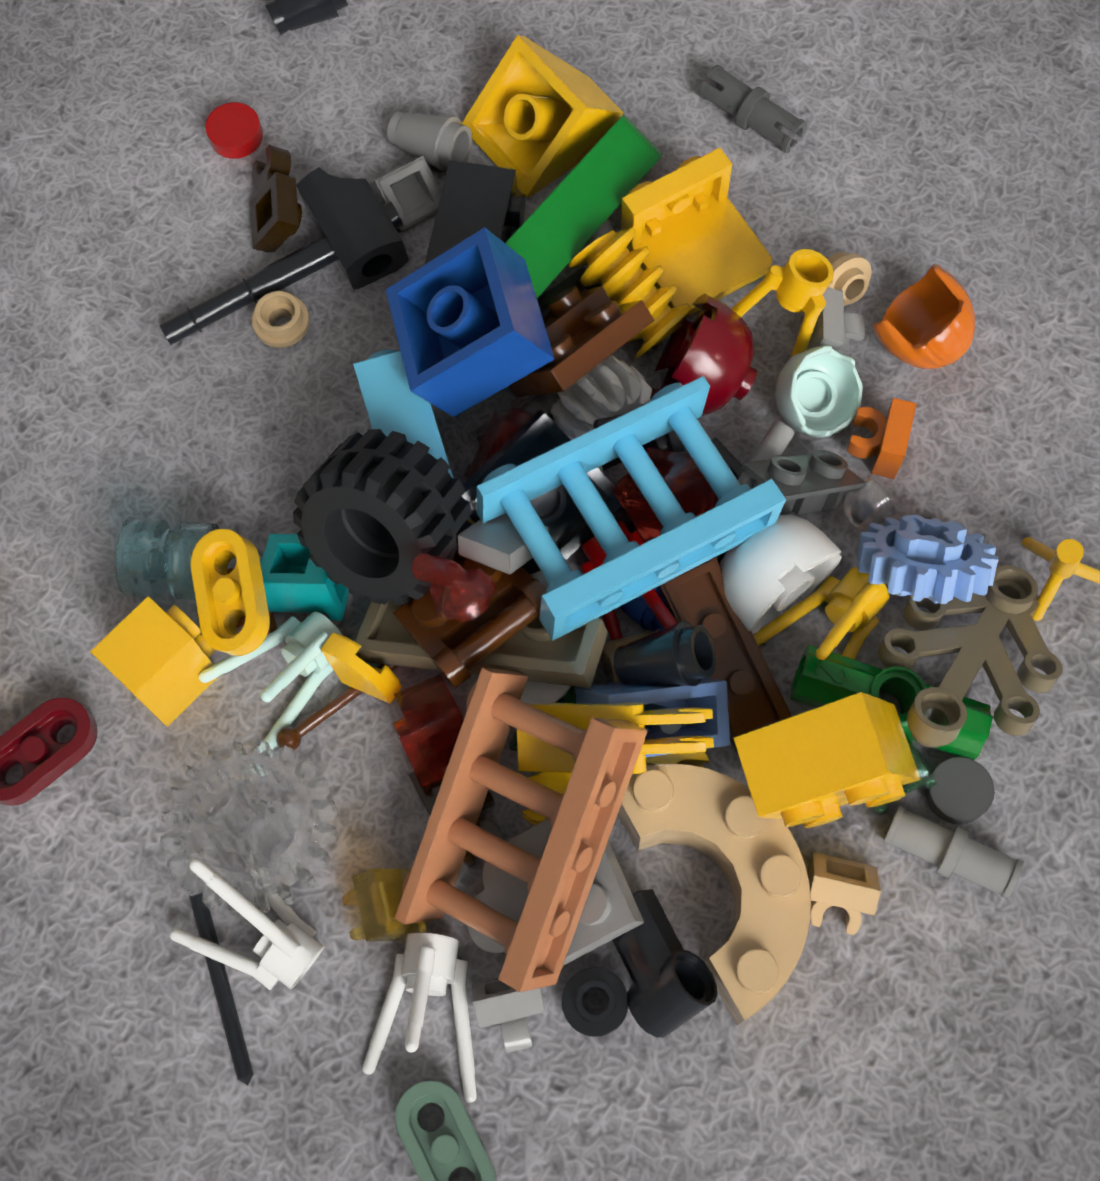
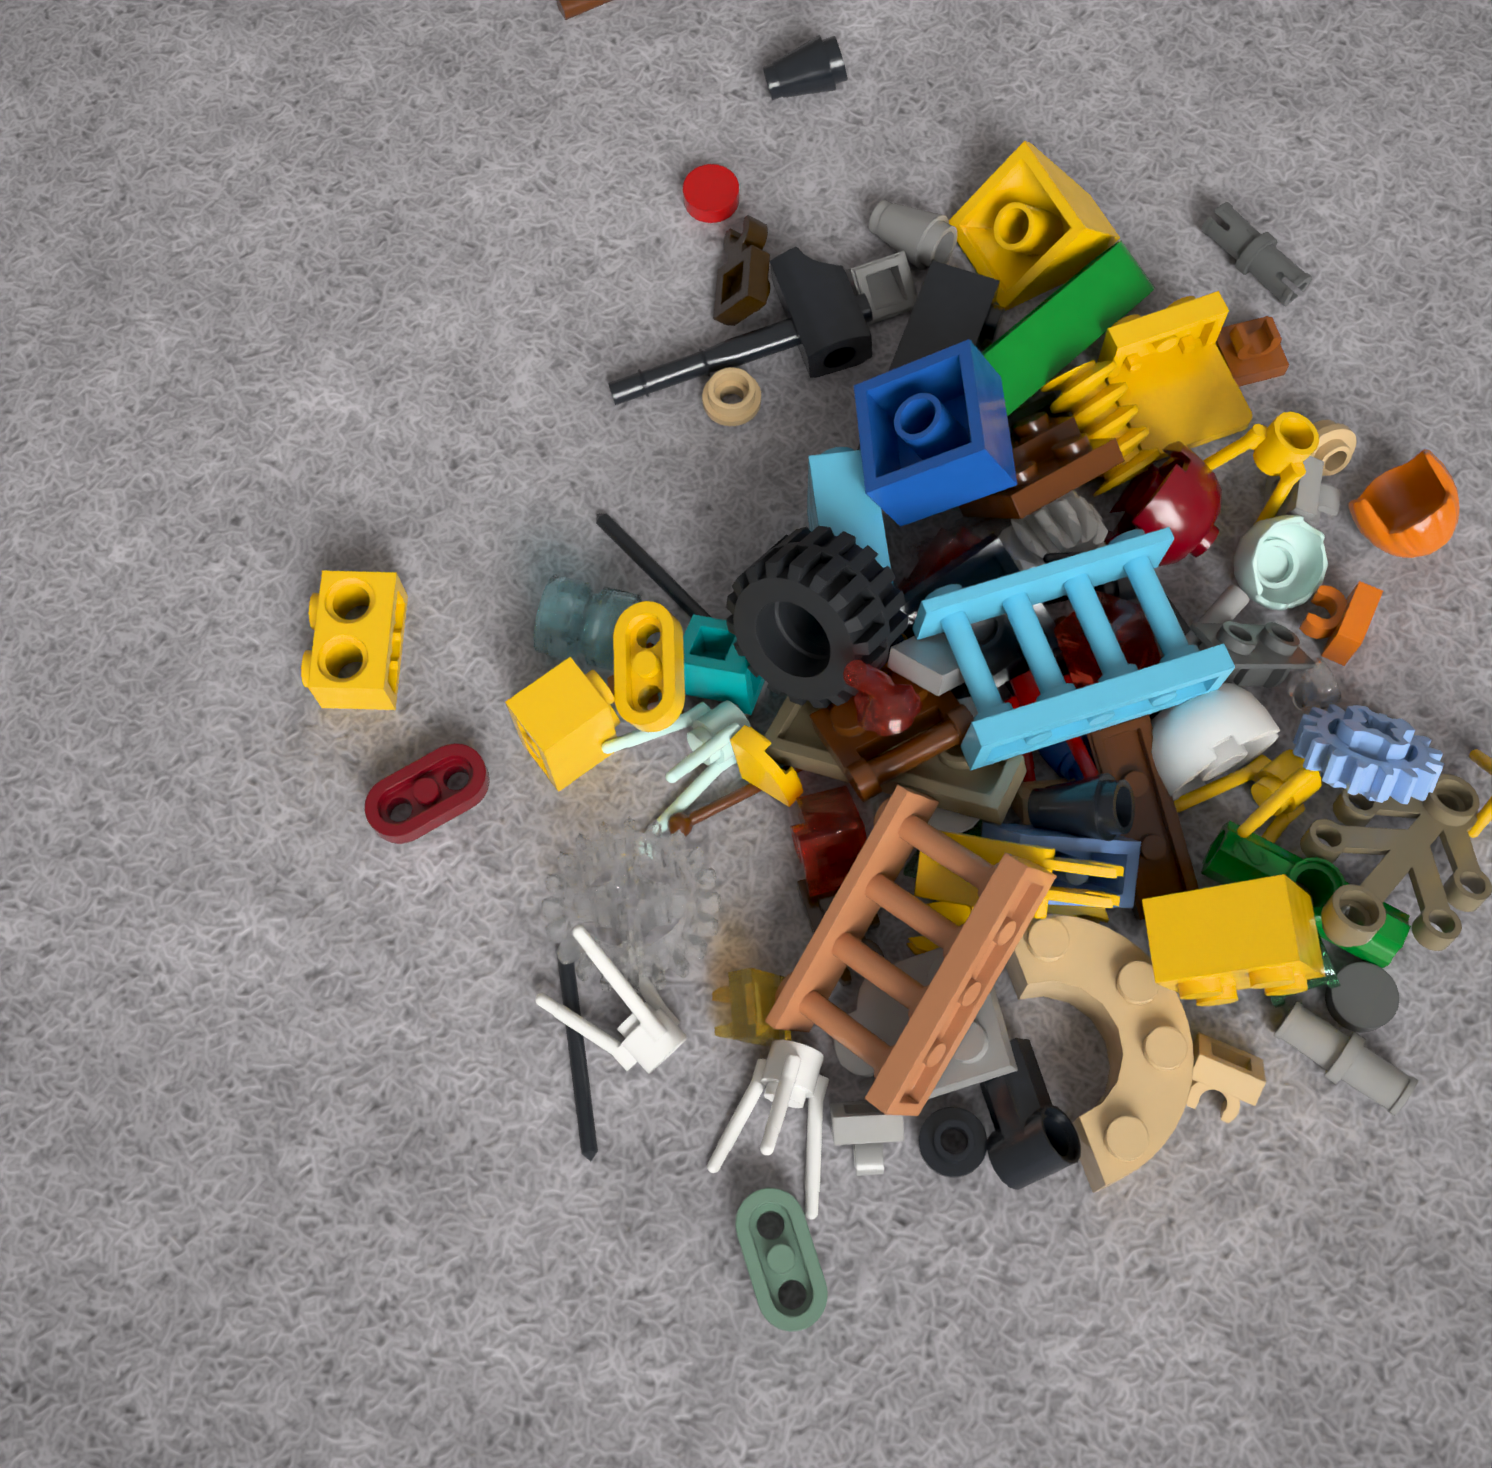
camera: 10 degrees right, 0 degrees up
none -> black axle [596,513,712,618]
none -> dark orange tile [1216,316,1289,387]

